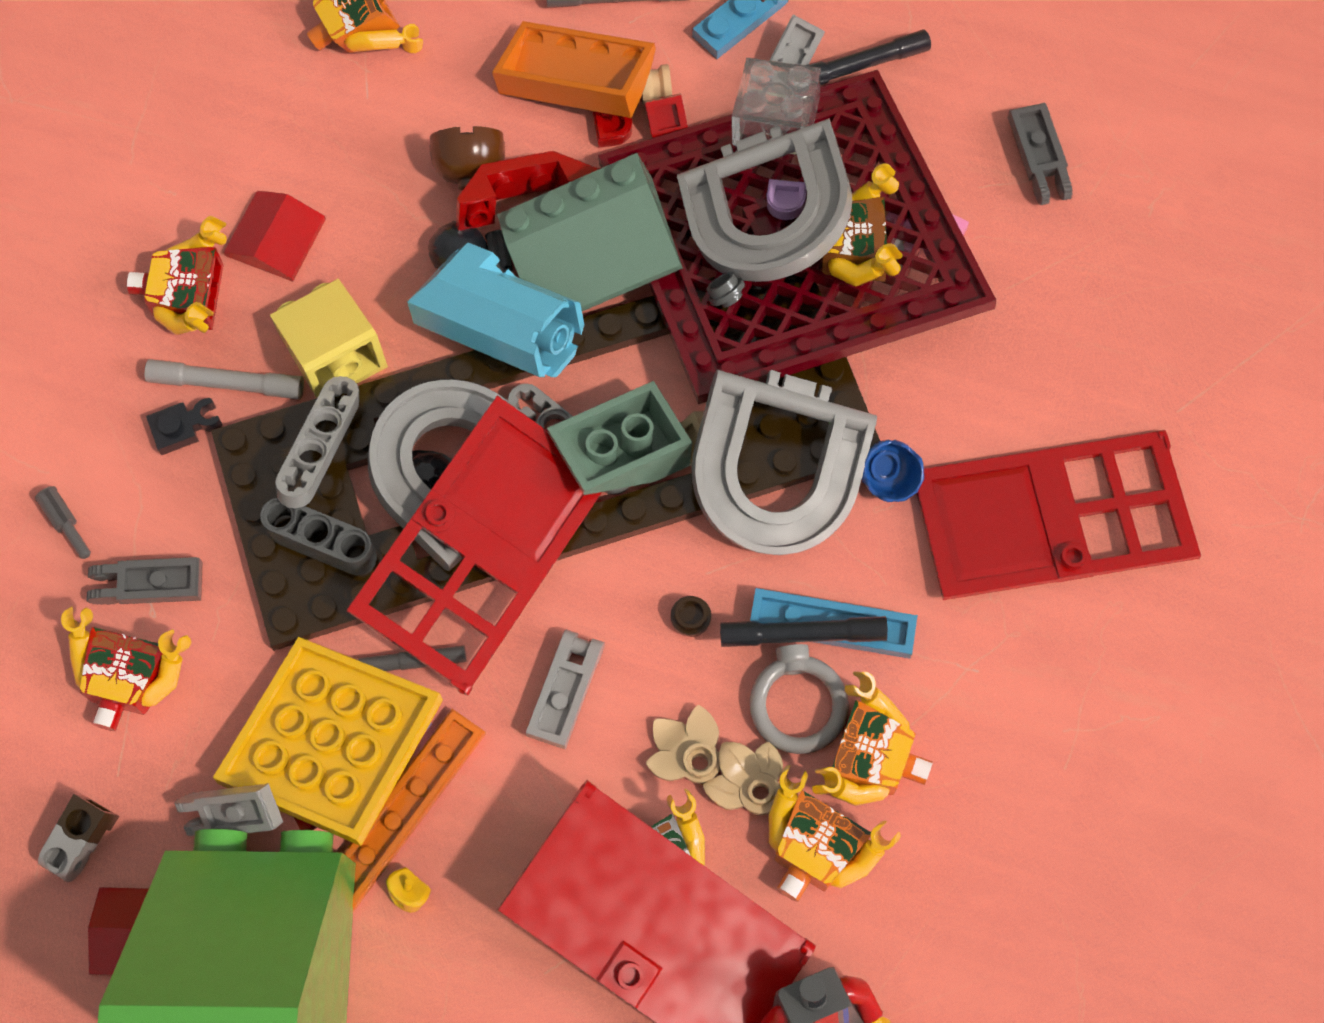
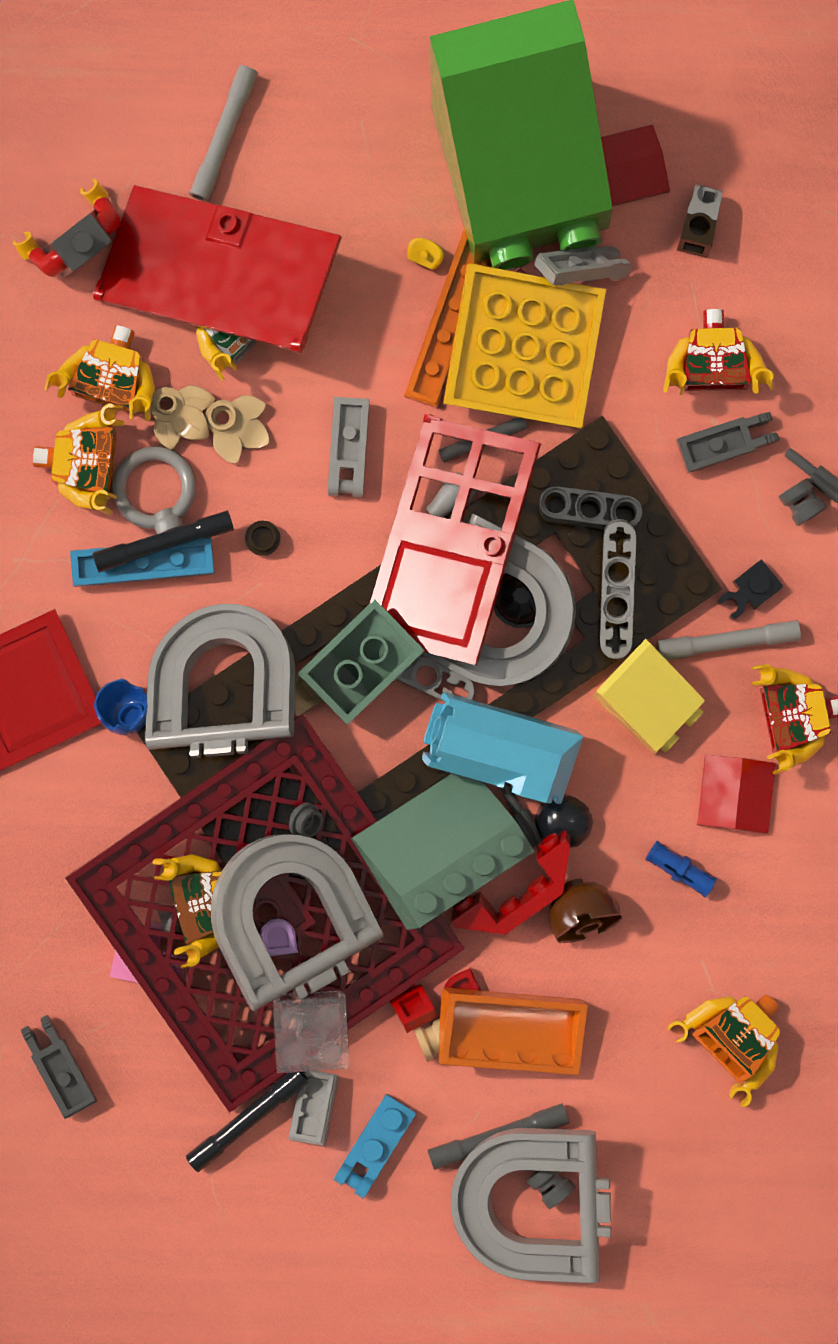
camera: 165 degrees right, 15 degrees up
none -> light grey cone [426,471,478,518]
none -> blue pin [645,841,717,898]
none -> dark grey wheel [779,478,827,526]

